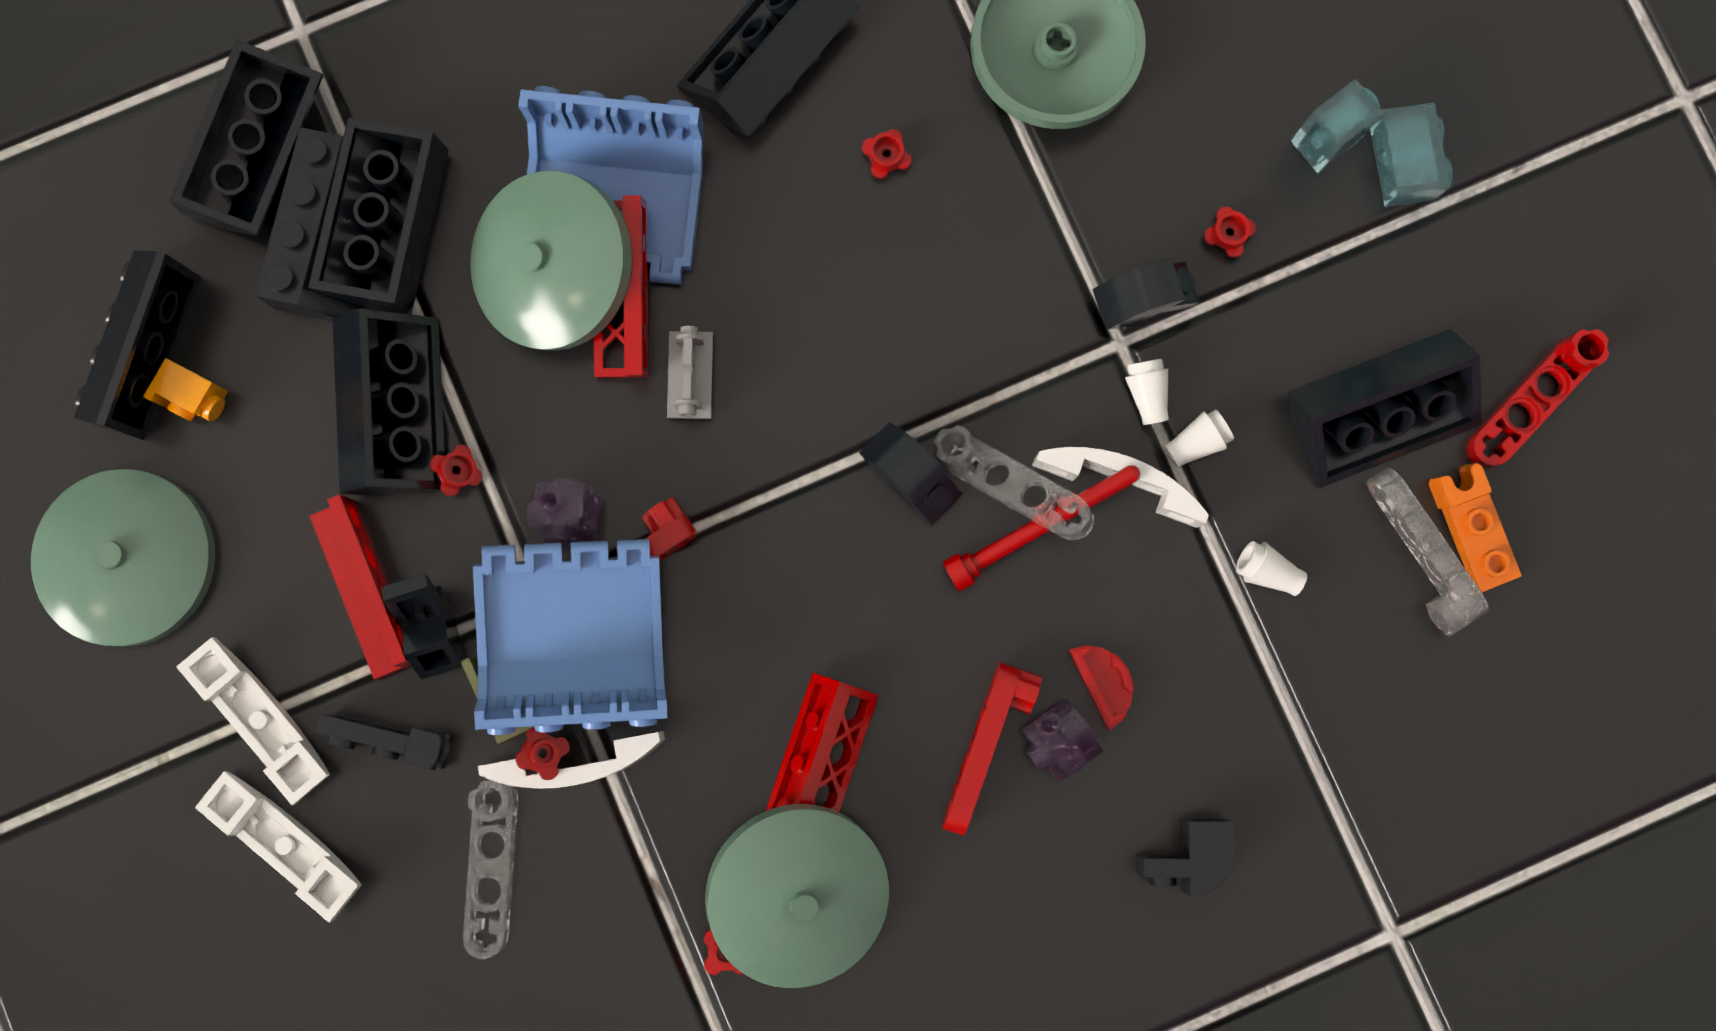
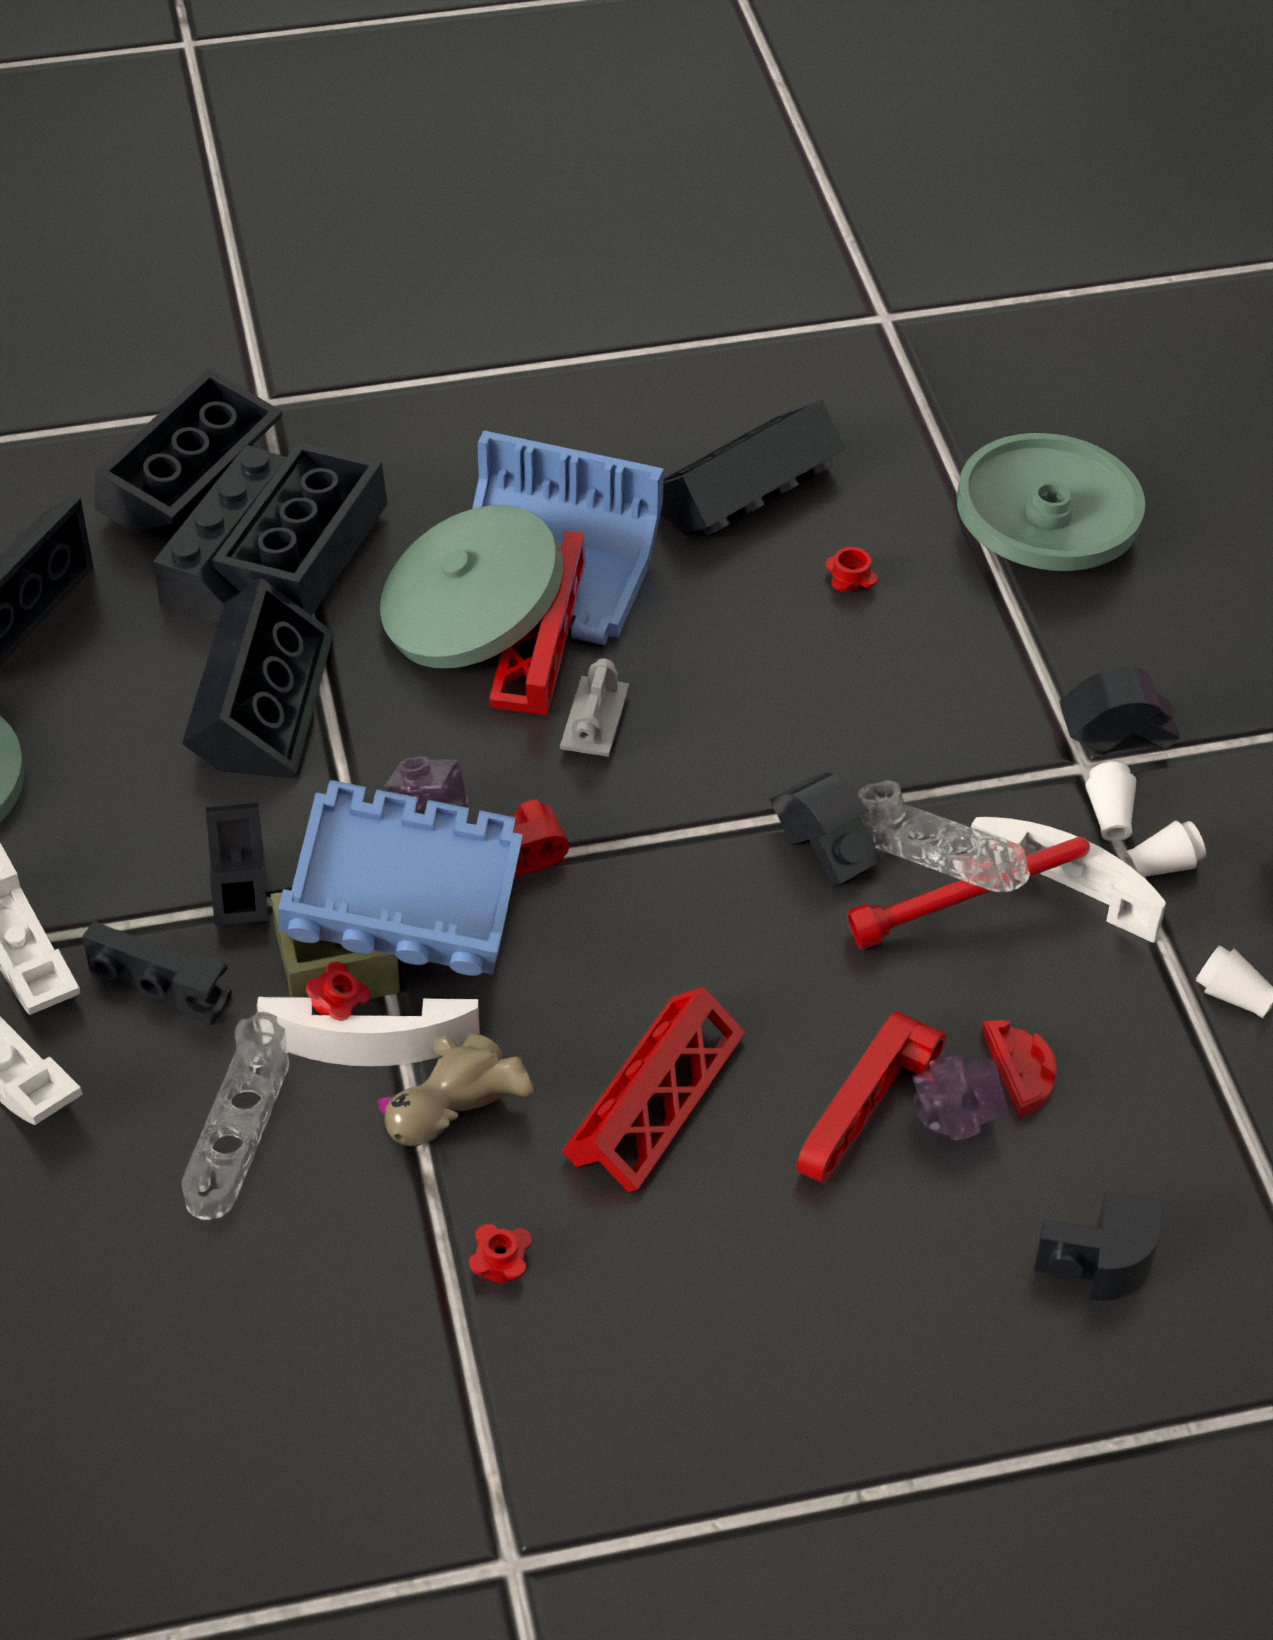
camera: 10 degrees right, 35 degrees down
light orange brick [143,358,228,422] -> none
red fence [309,494,411,680] -> none
red plate [430,445,482,496] -> none
sand green dish [705,804,889,988] -> none
red plate [1204,207,1256,258] -> none
none -> dark tan animal [378,1034,534,1146]

